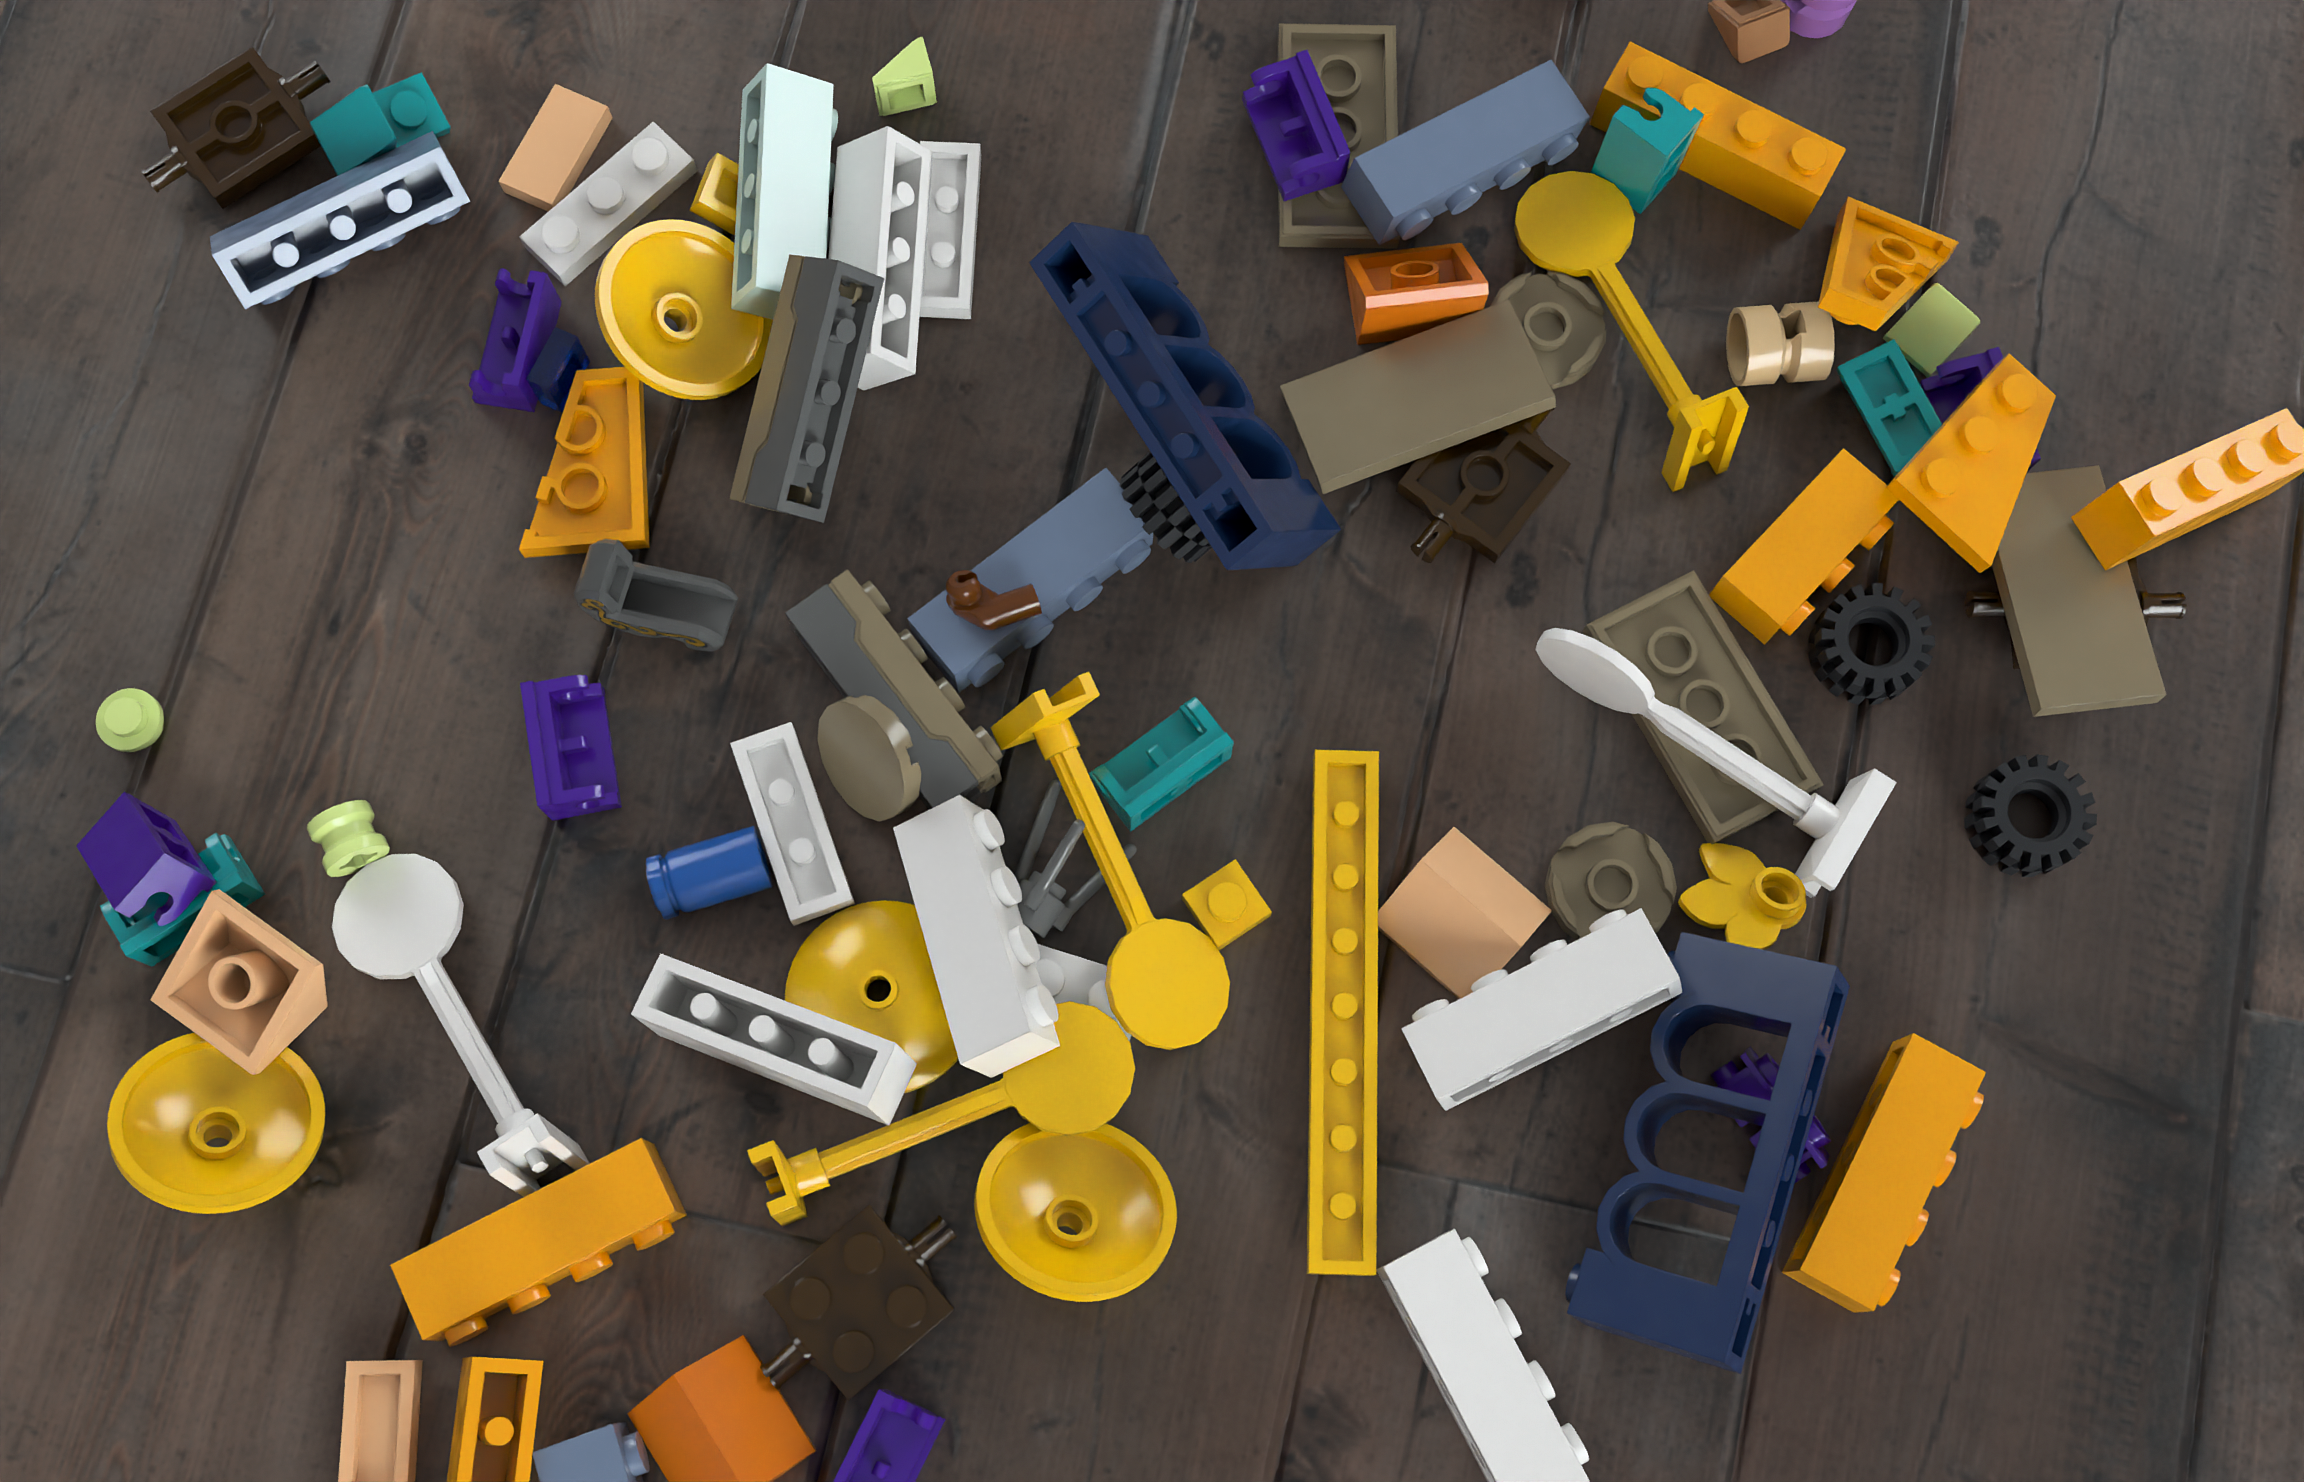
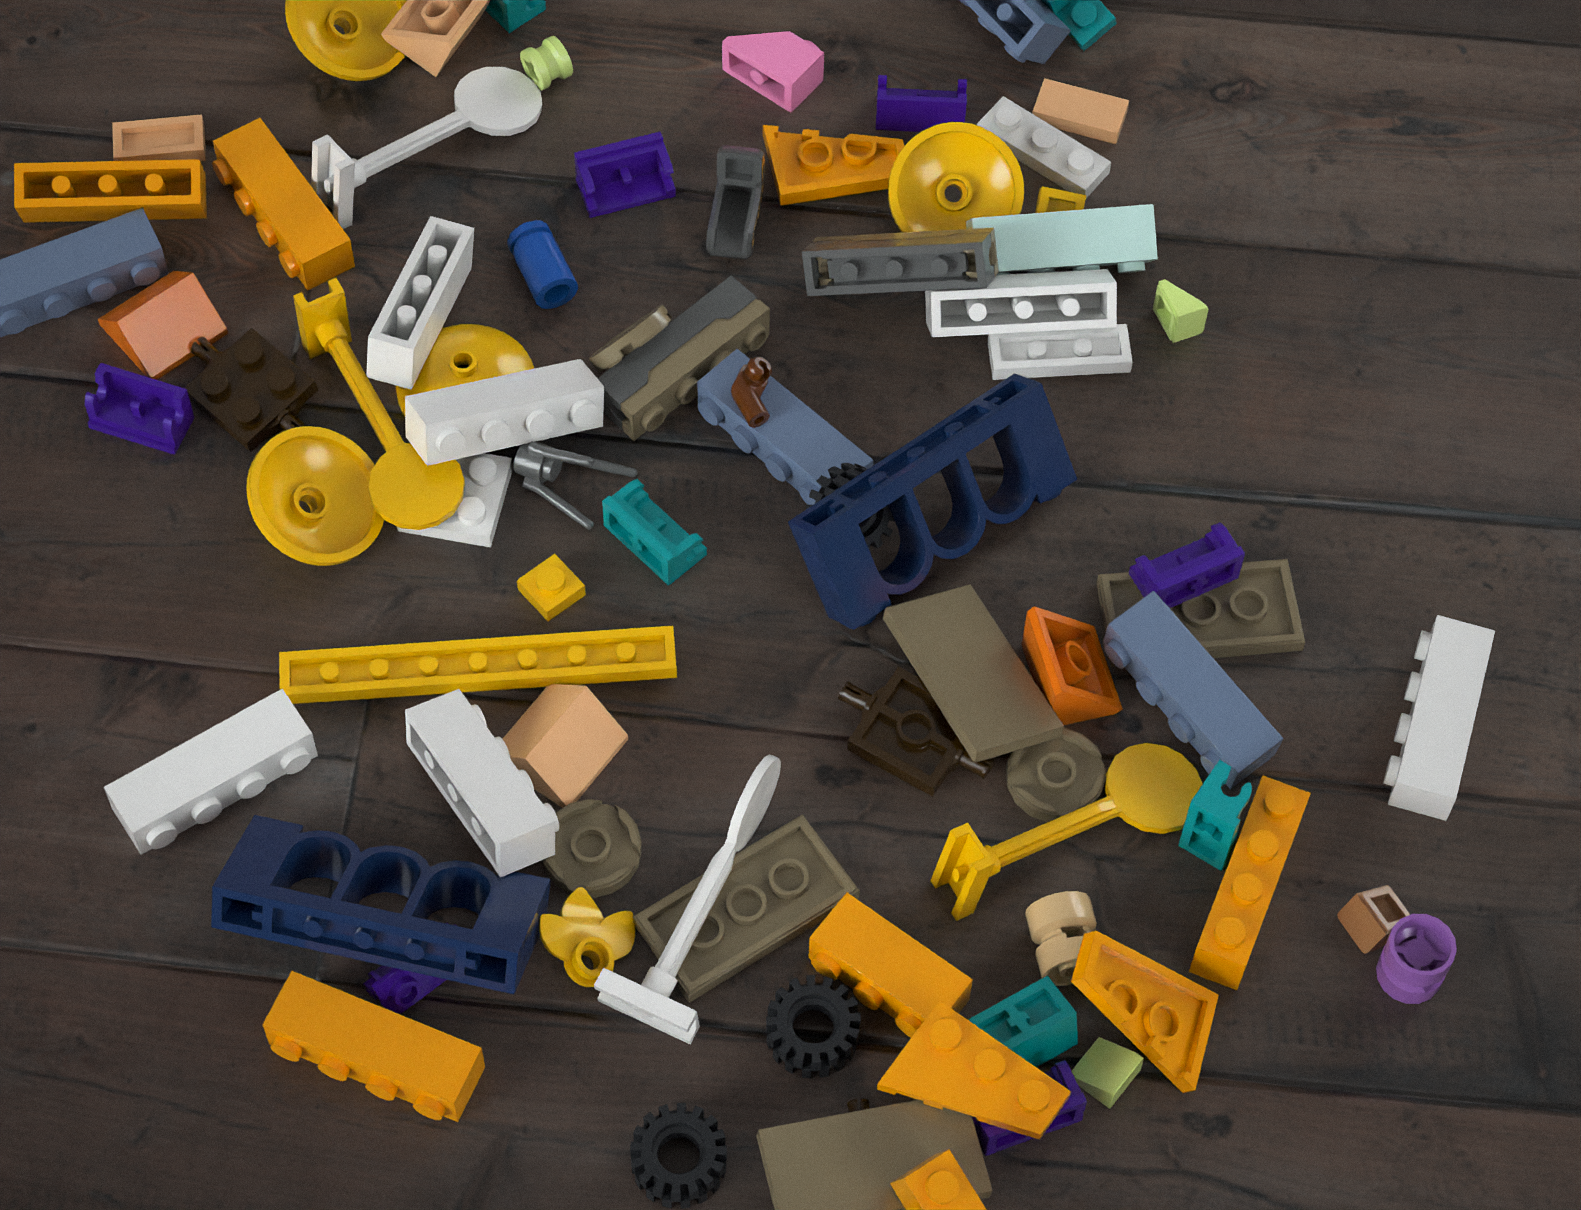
camera: 85 degrees right, 15 degrees down
clear blue tile [526,327,590,413] -> none
white plate [730,722,855,926] -> none
yellow piece [990,671,1230,1050] -> none
none -> bright pink slope [722,31,824,113]

